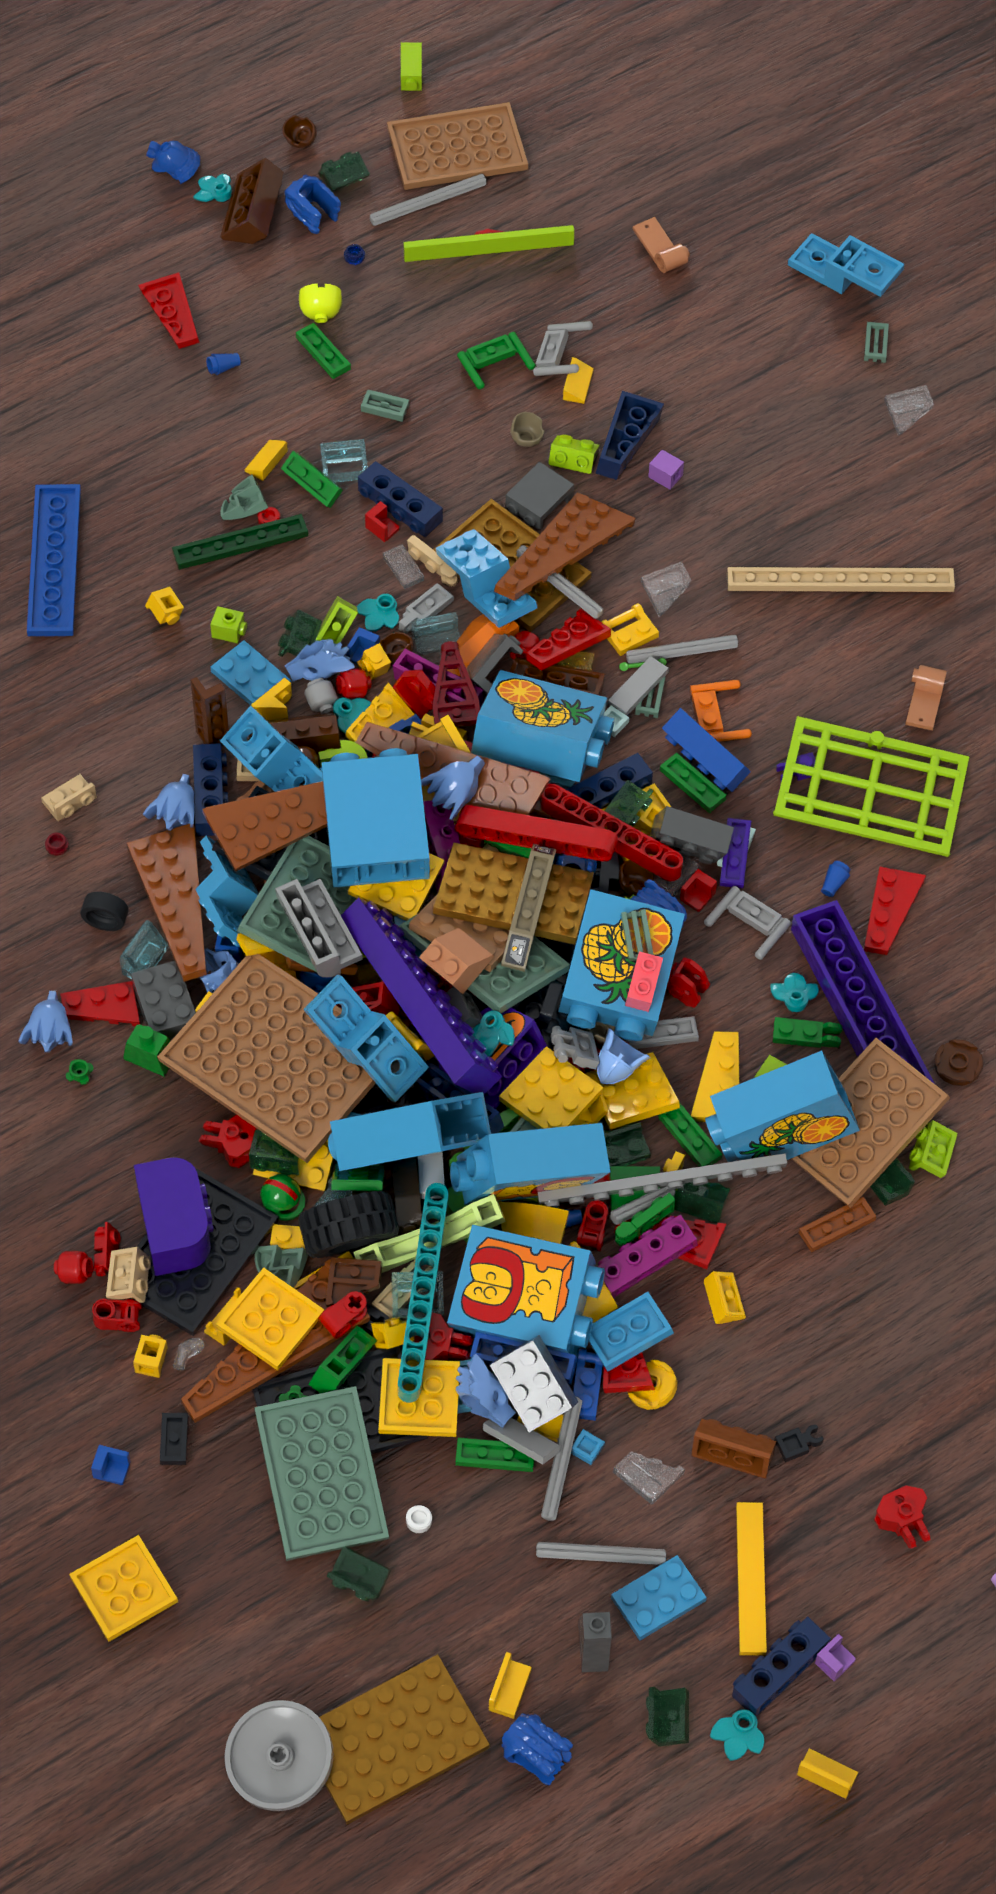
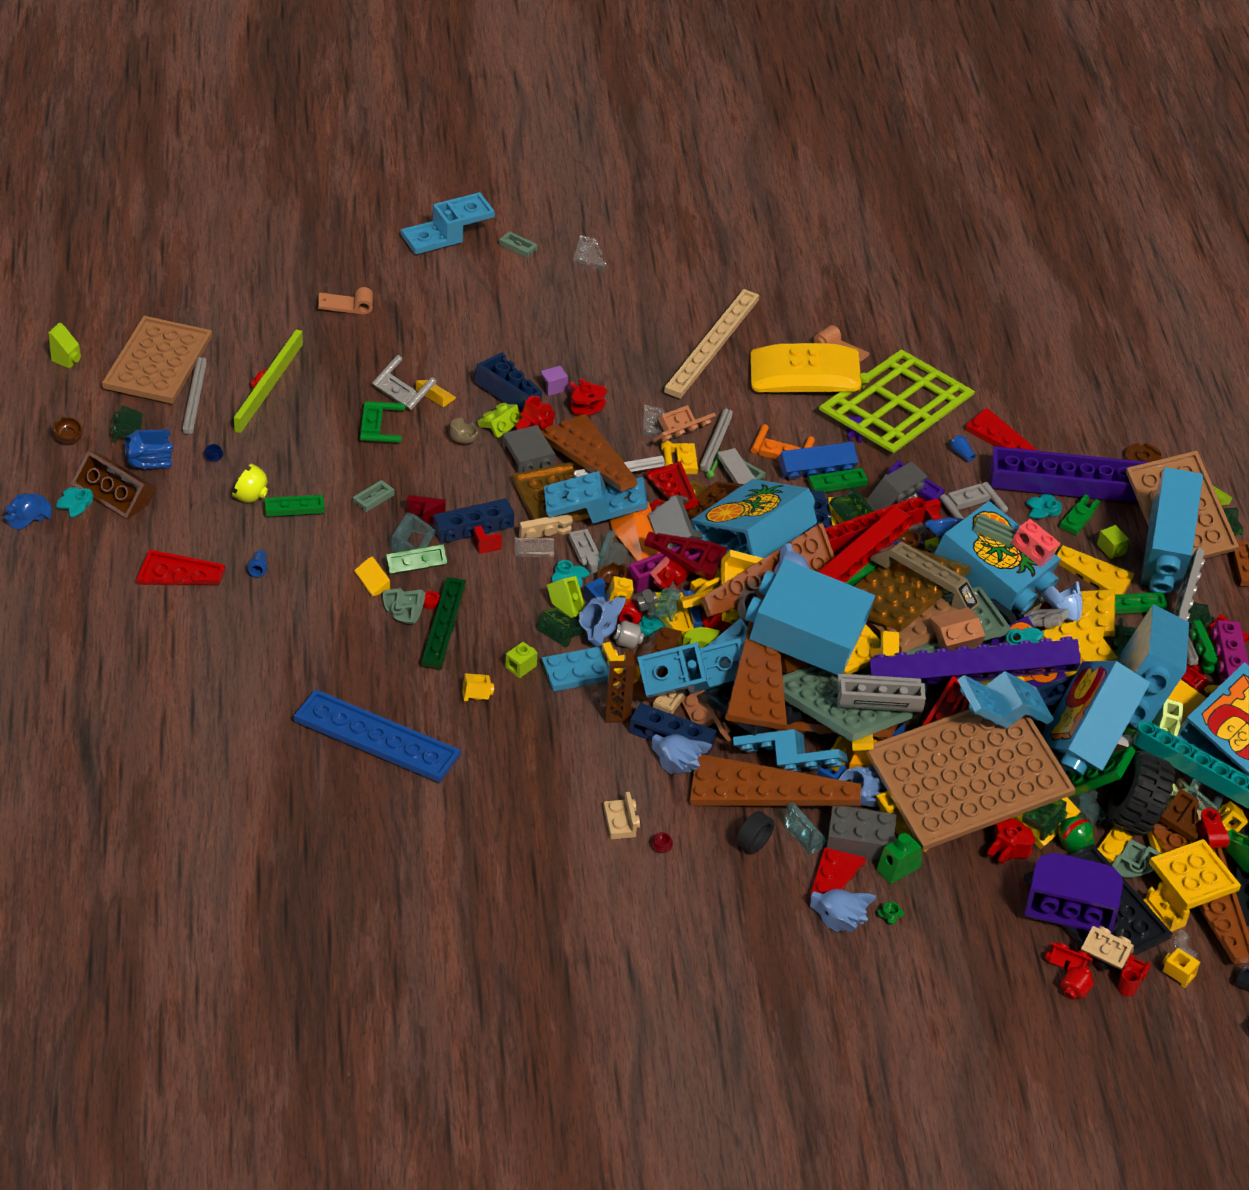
camera: 65 degrees left, 15 degrees down
none -> dark red slope [407,495,446,526]
none -> red hinge [515,396,555,430]
none -> red hinge [568,378,607,416]
none -> dark grey plate [635,589,659,619]
none -> nougat bracket [653,405,716,443]
none -> clear light blue hinge [655,582,681,622]
none -> yellow tile [679,588,716,608]
none -> yellow wedge [751,343,861,392]
none -> yellow panel [870,631,899,657]

